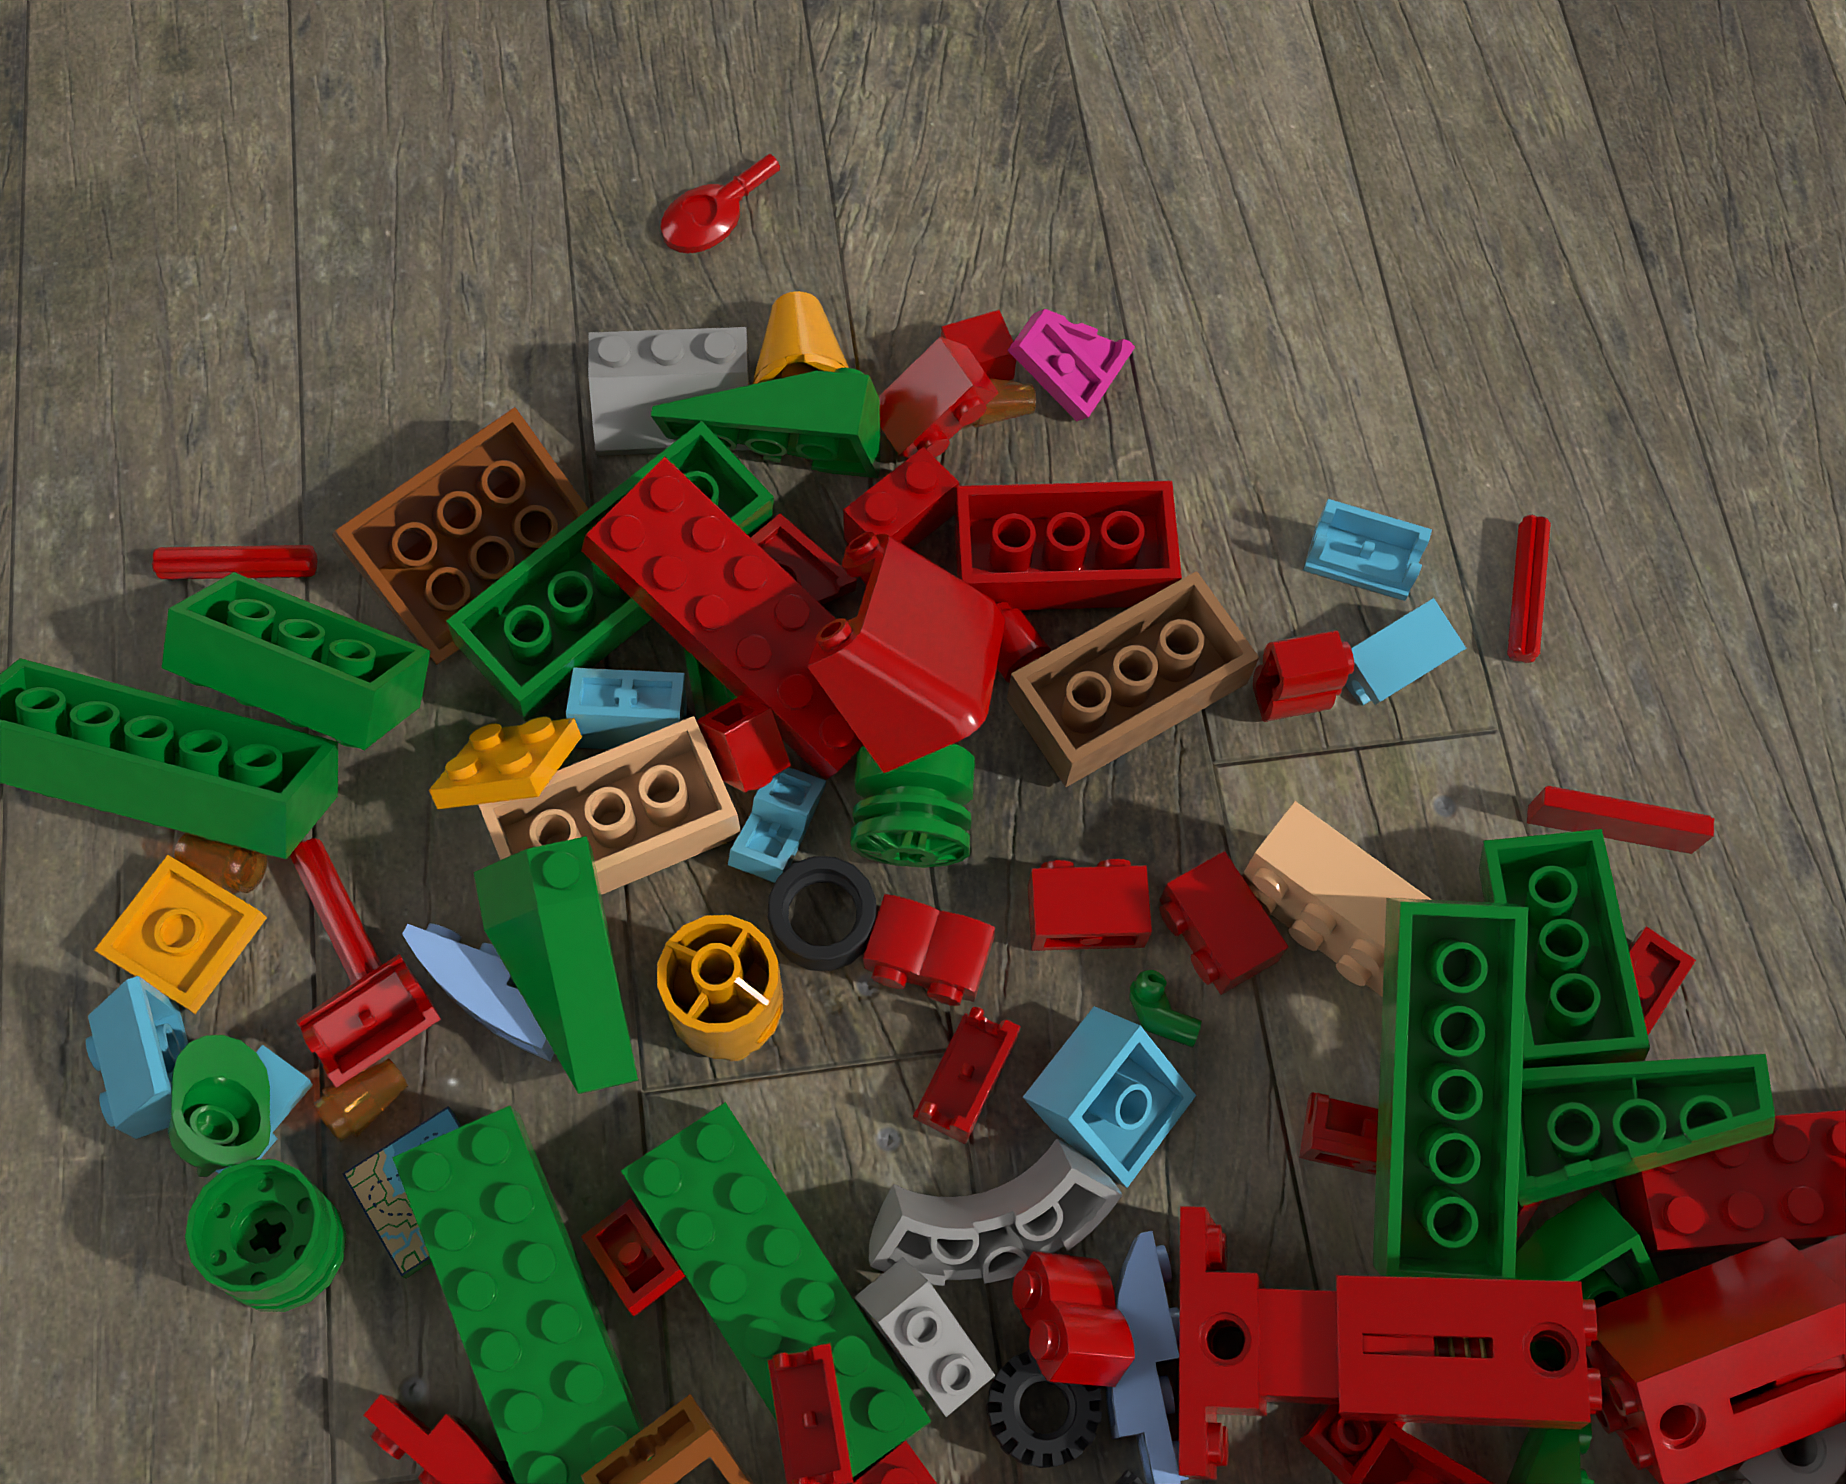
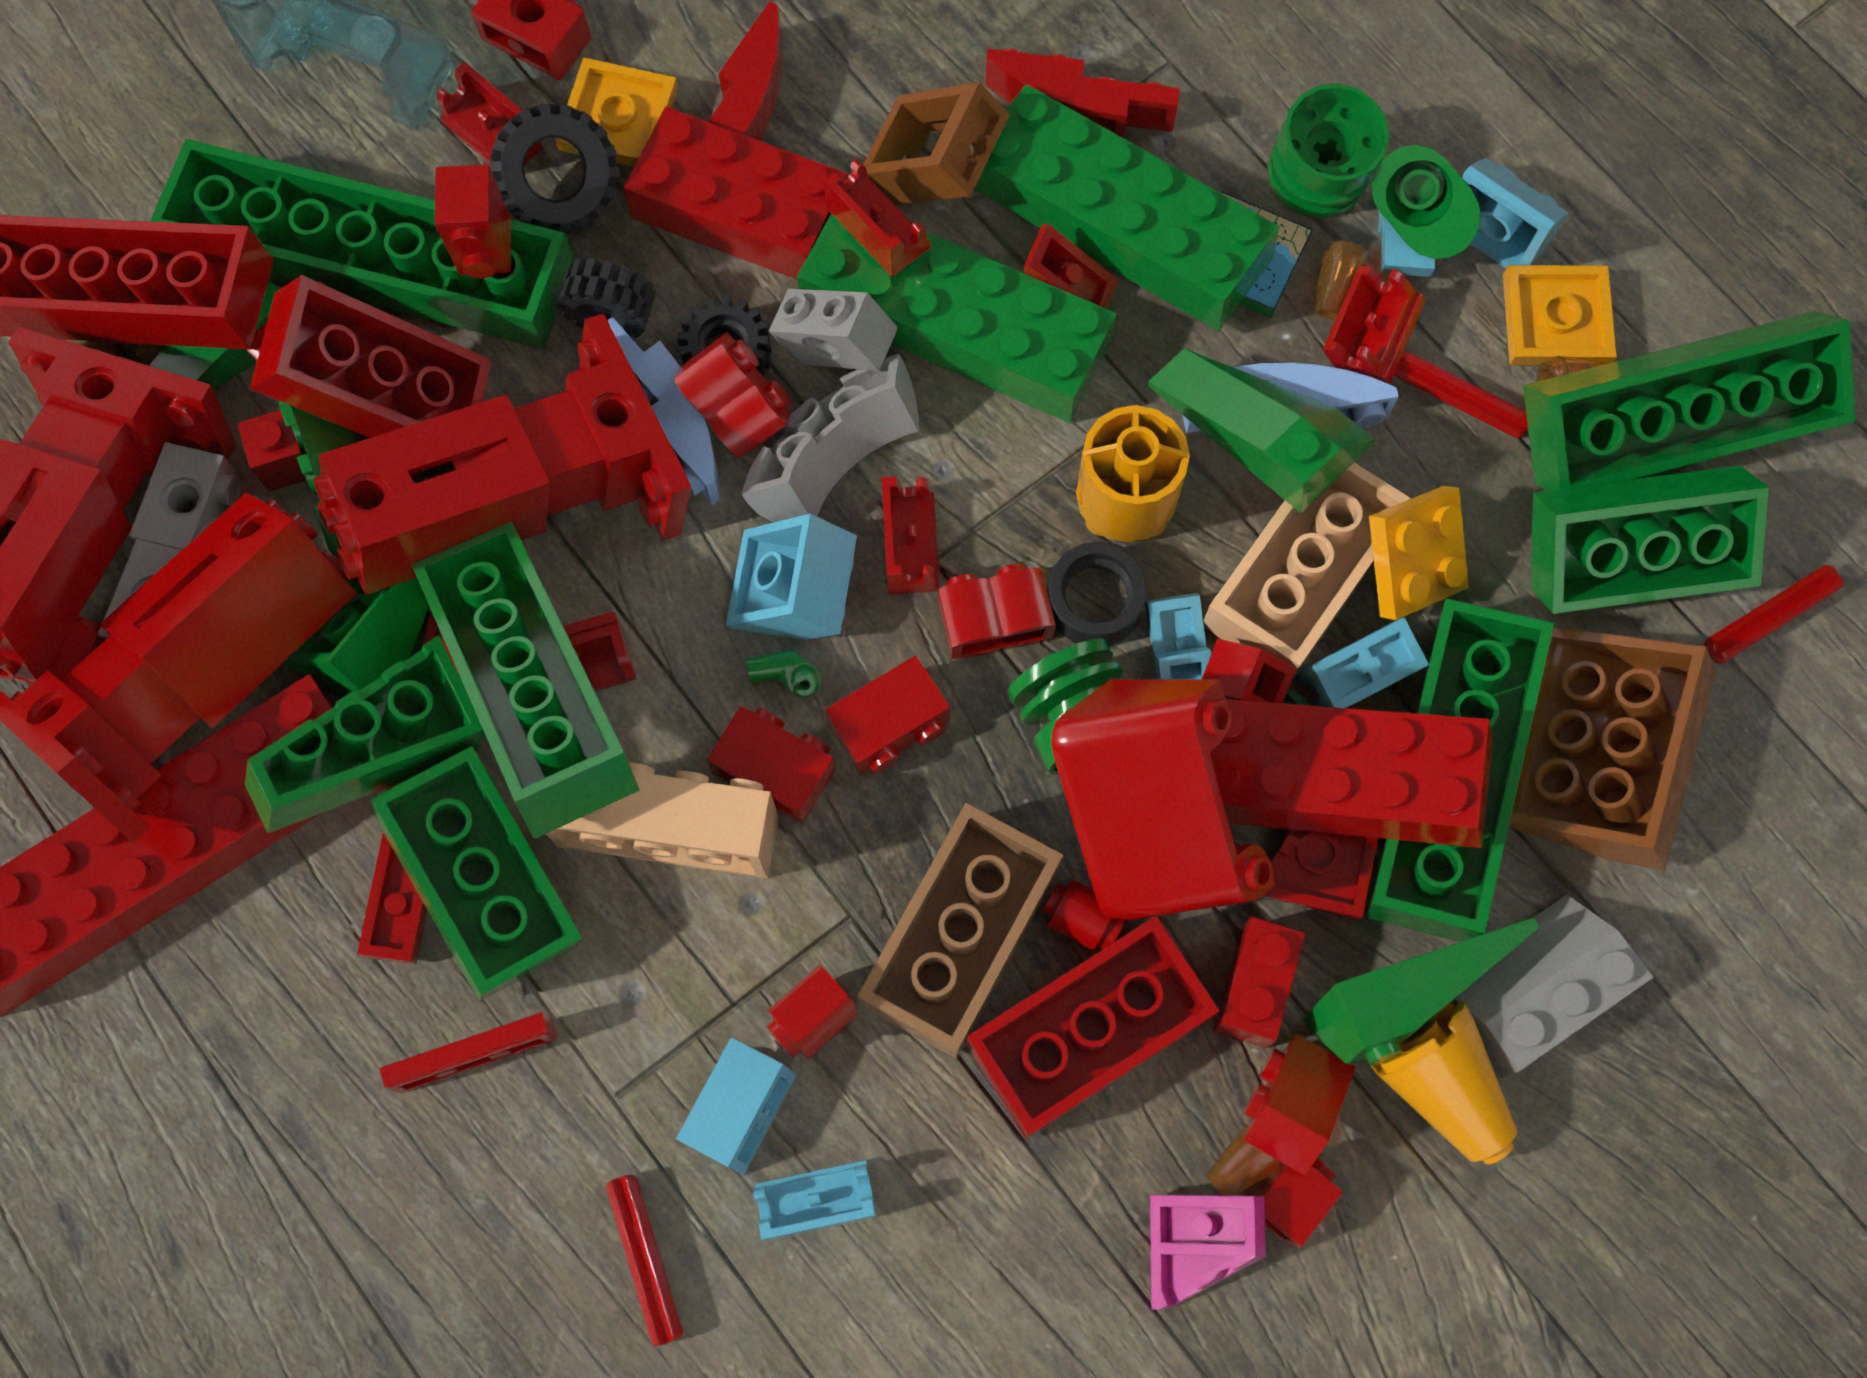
camera: 155 degrees right, 5 degrees up
red piece [661,154,780,254] -> none

